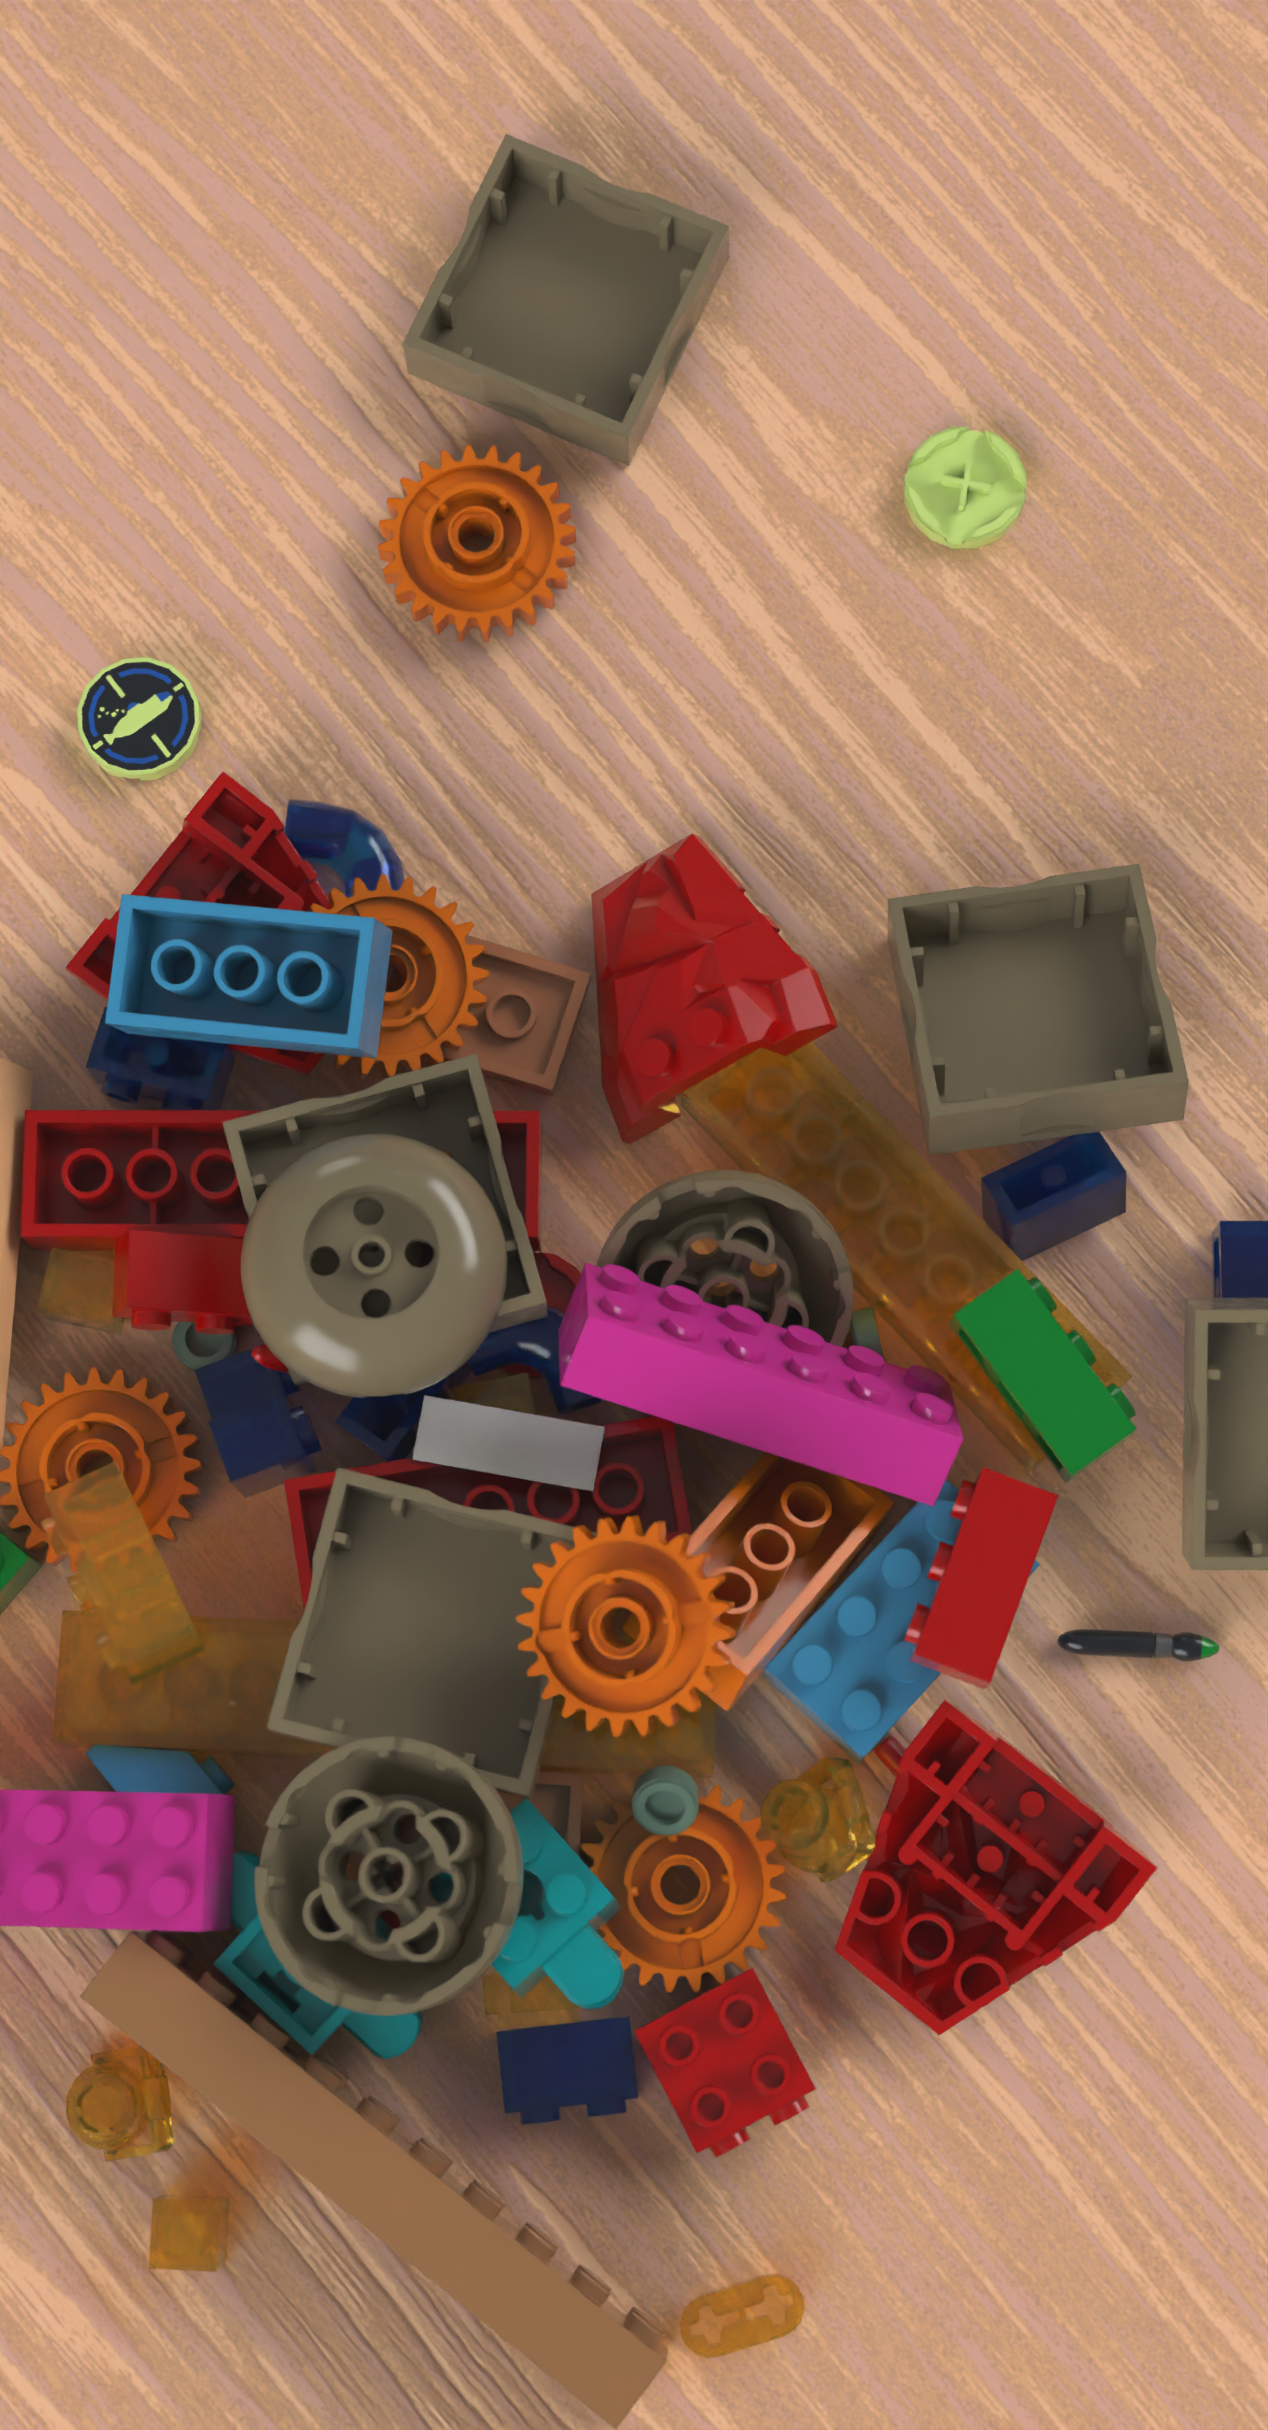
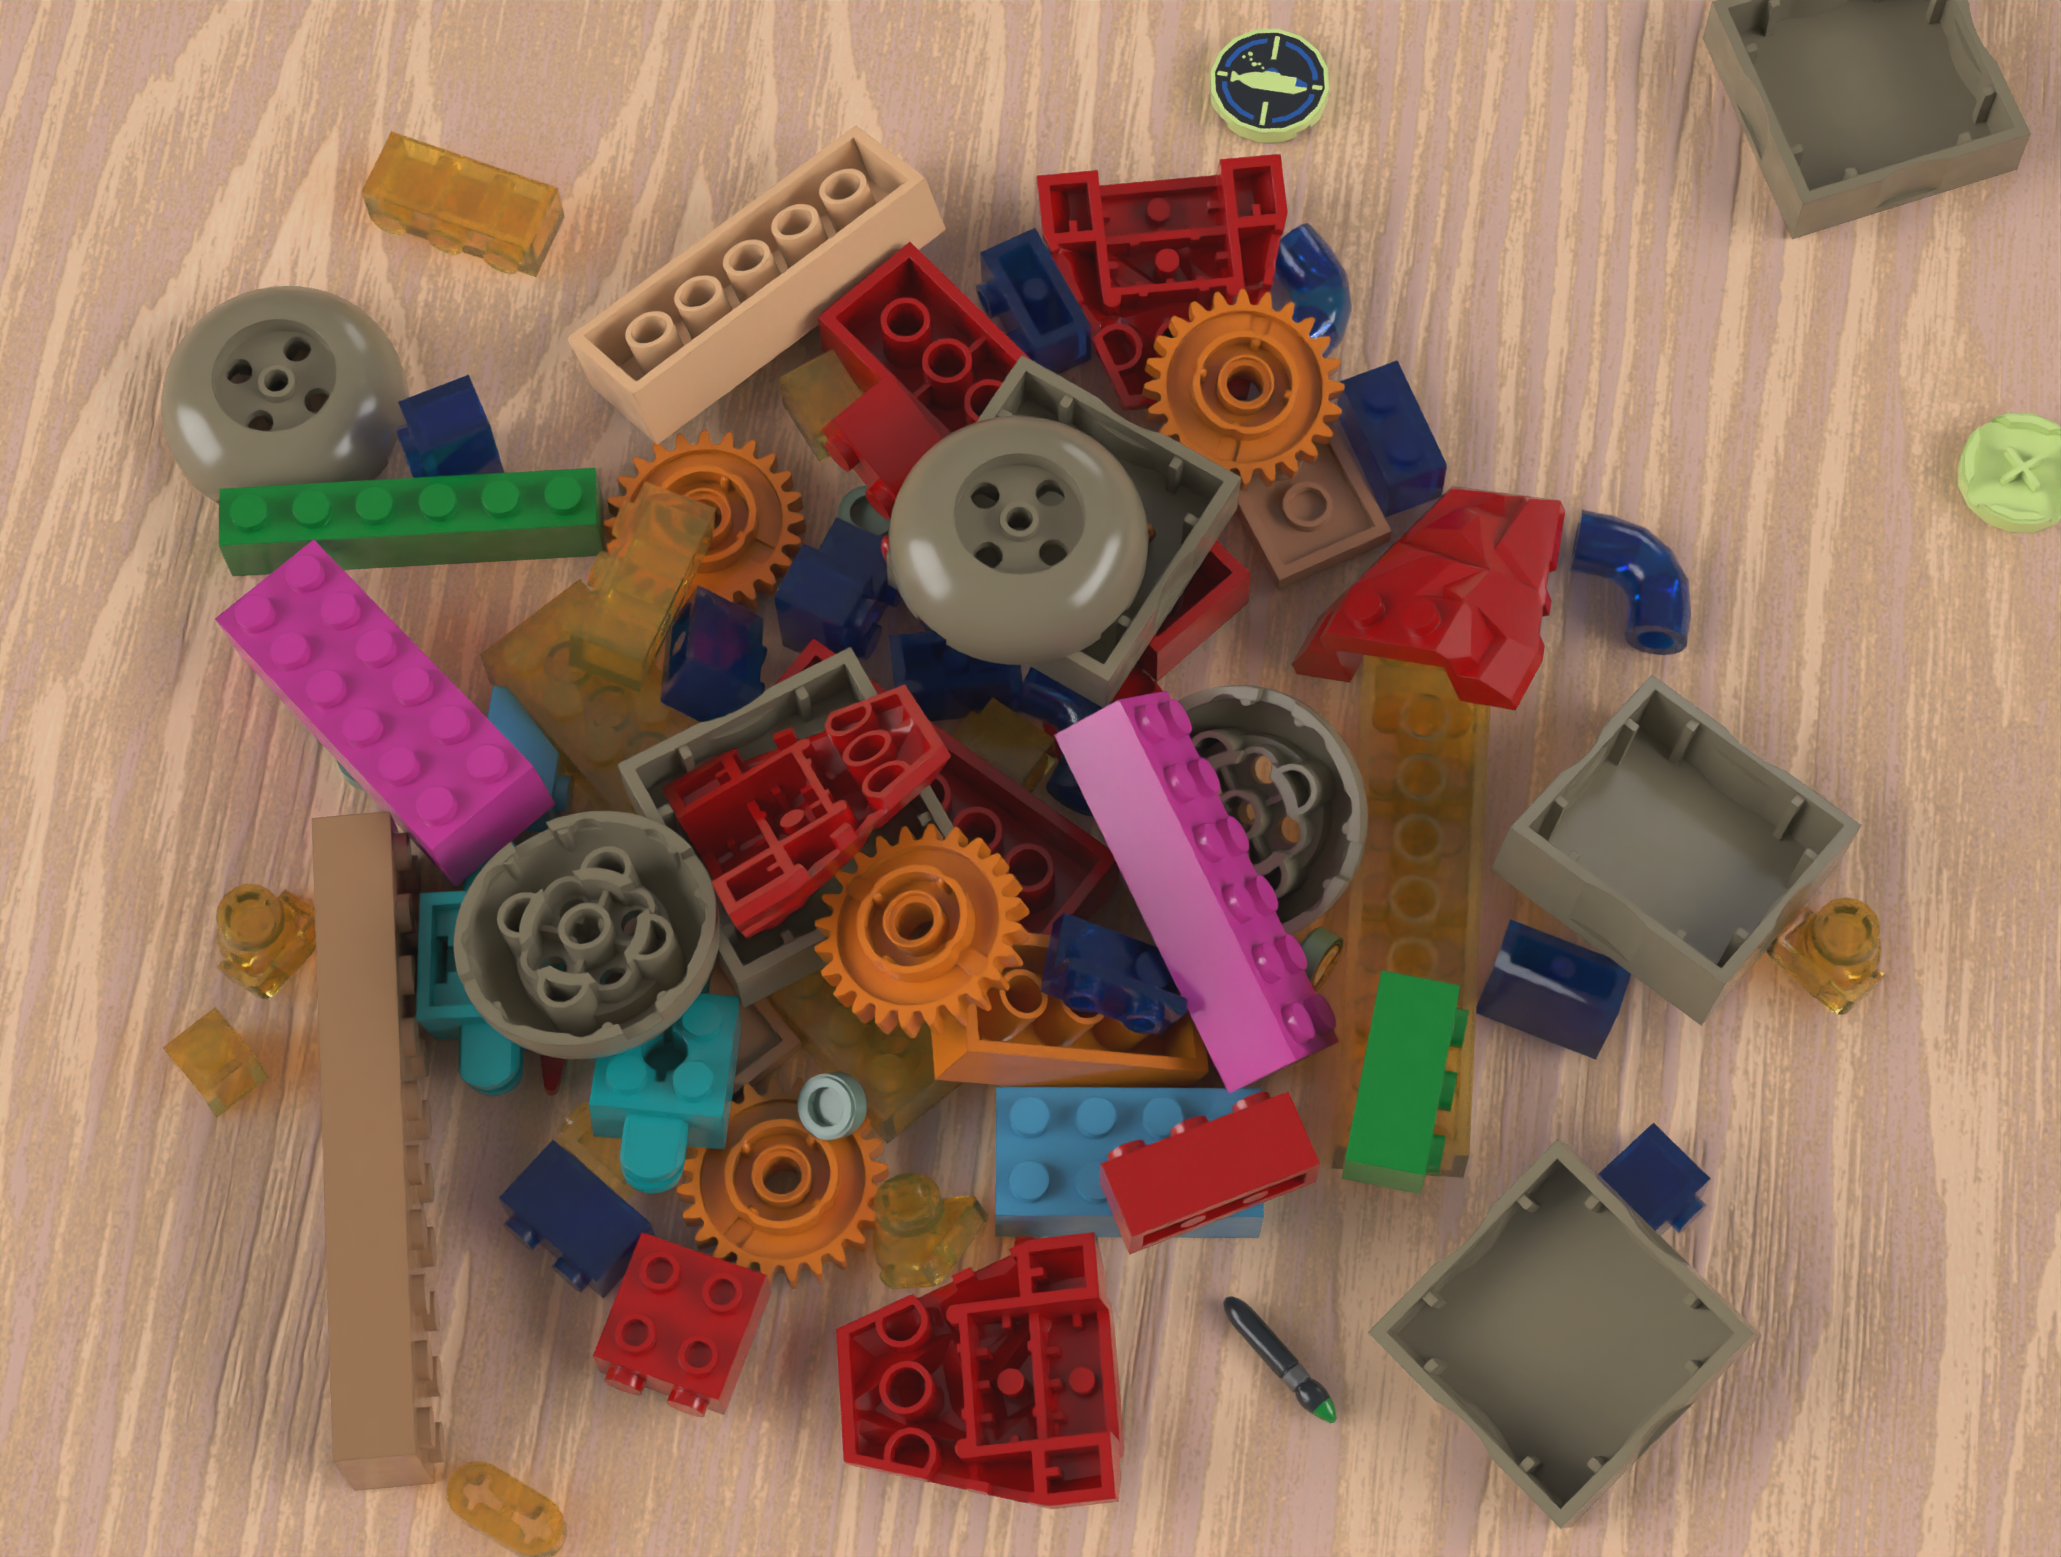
camera: 45 degrees right, 10 degrees down
dark azure brick [105,894,393,1059] -> none
orange gear [378,445,576,642] -> none
white sticker [412,1395,605,1491] -> none
none -> clear blue brick [660,585,767,722]
none -> red wedge [662,685,951,939]
none -> clear blue bracket [1040,912,1188,1035]
none -> clear blue brick [1337,360,1447,518]
none -> clear blue cylinder [1570,509,1691,655]
none -> clear yellow piece [1766,897,1885,1015]

